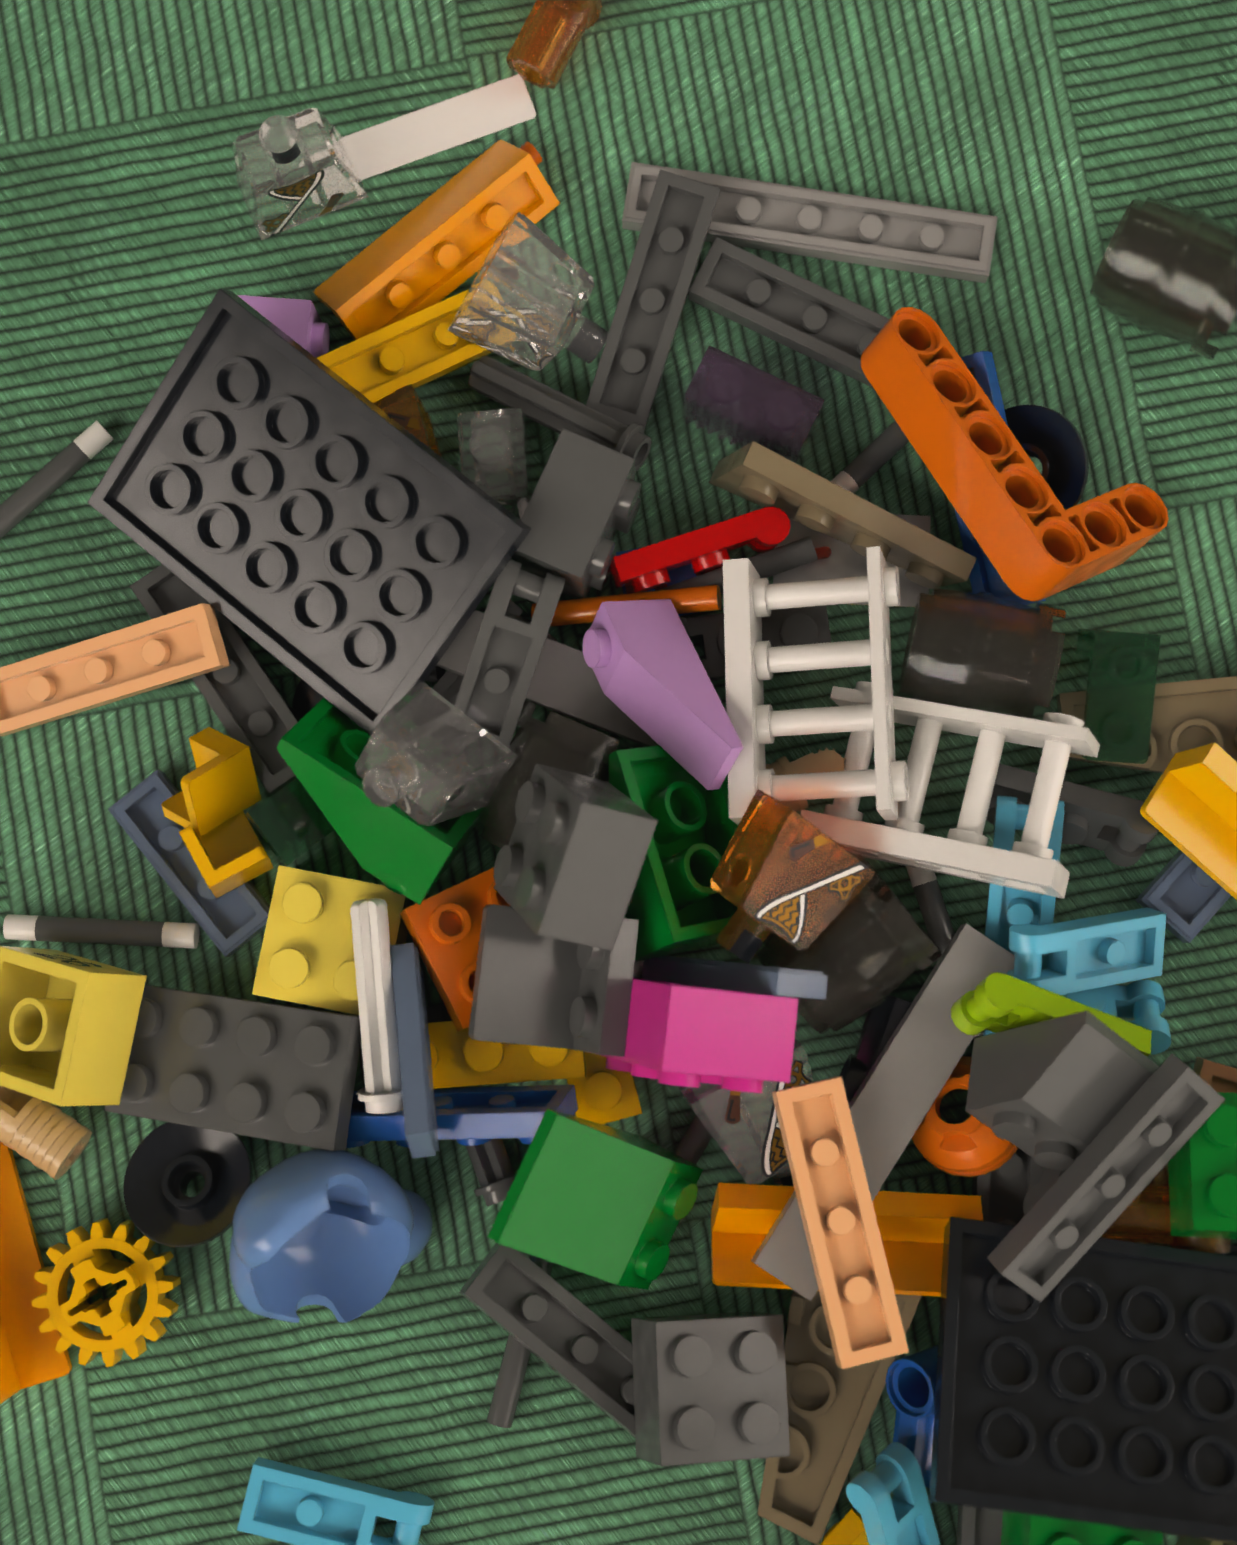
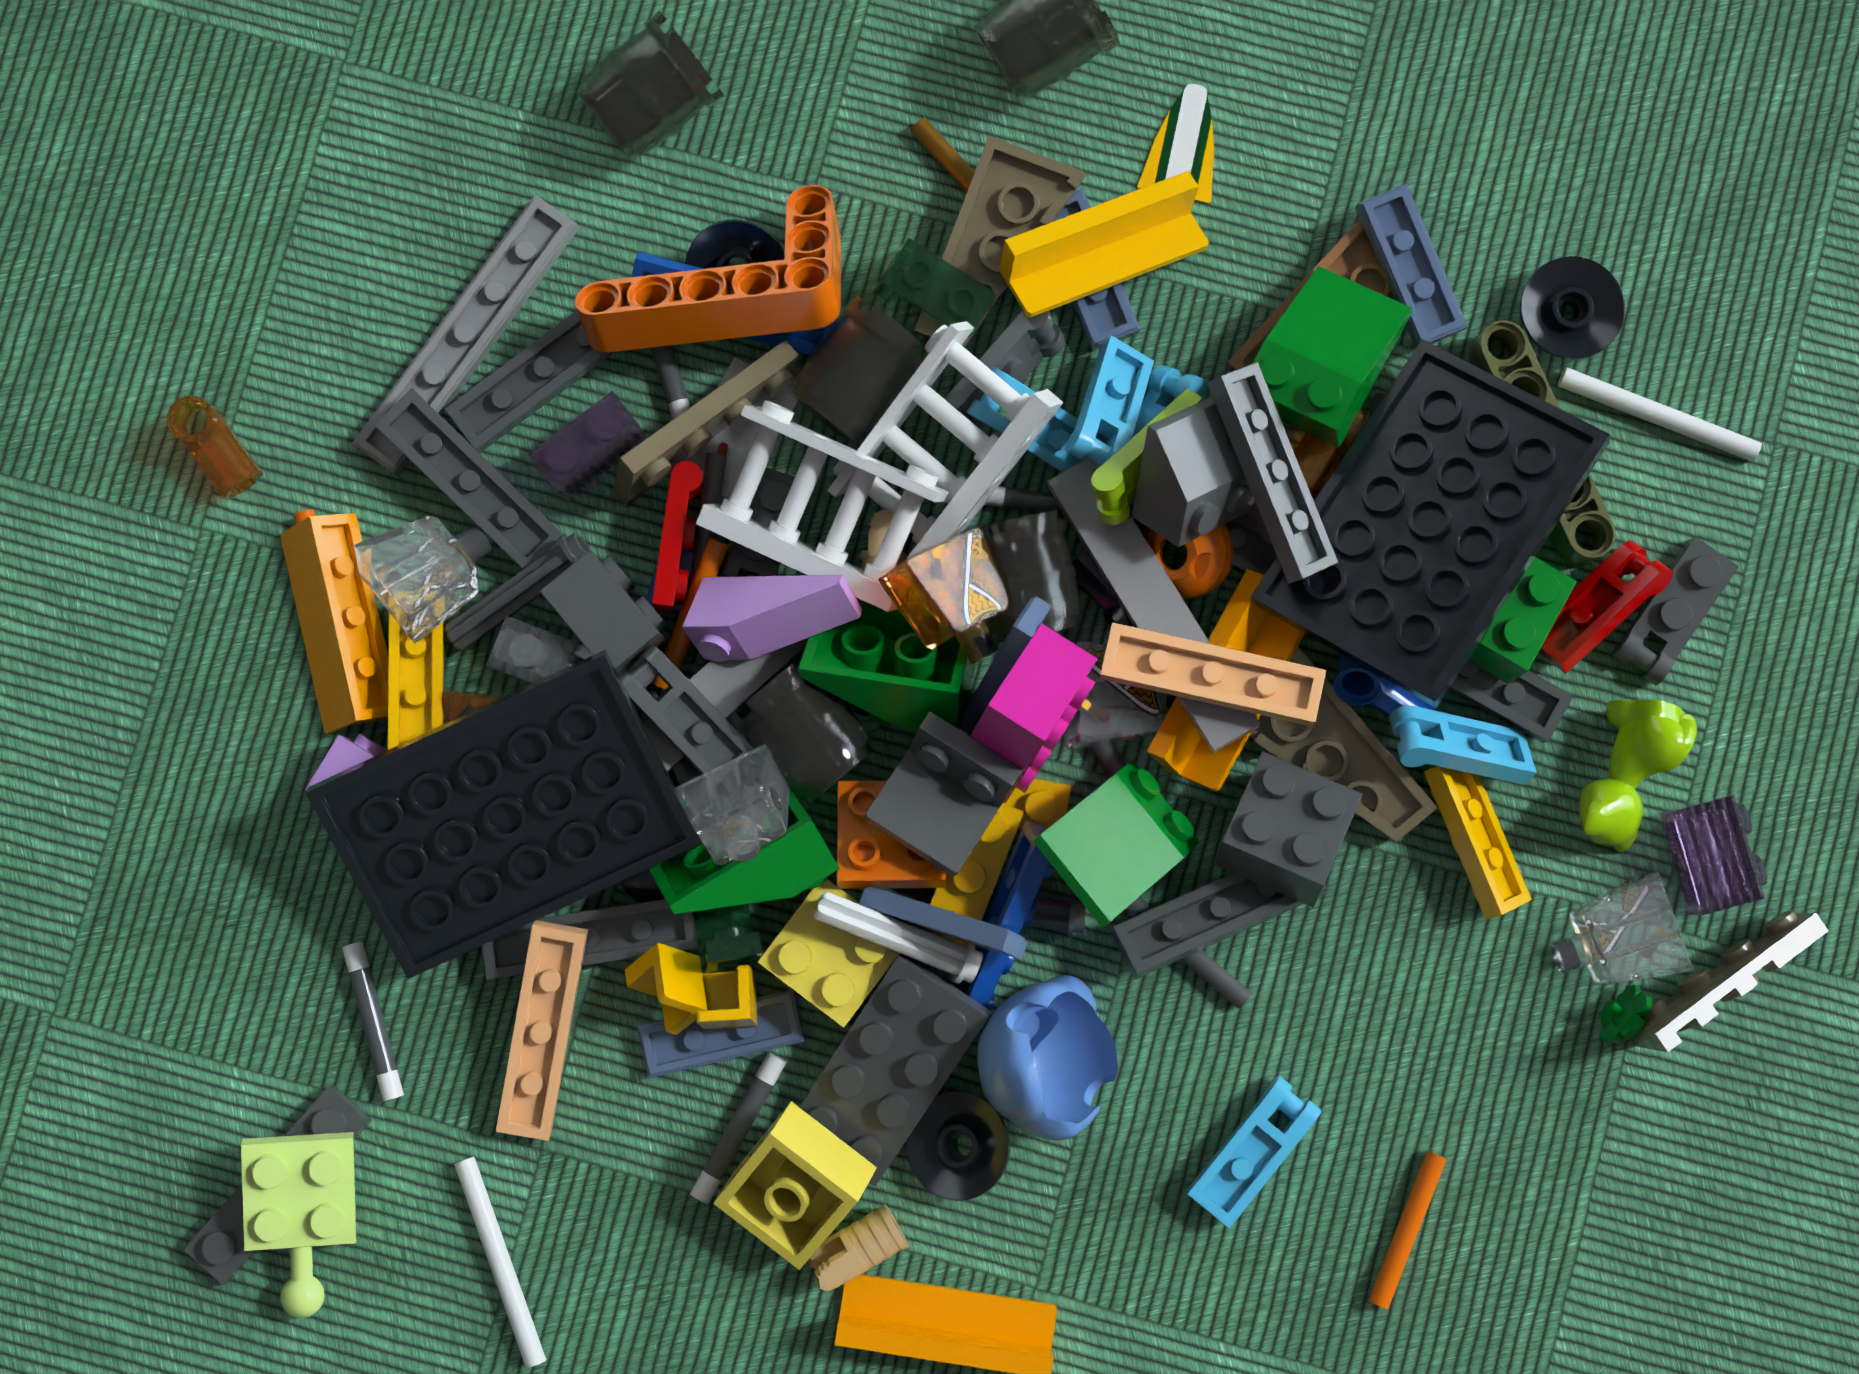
camera: 70 degrees left, 0 degrees up
yellow gear [32,1218,181,1367] -> none
clear torso [233,108,368,240] -> none
white sticker [297,74,536,197] -> none
dark grey brick [494,763,658,951] -> none

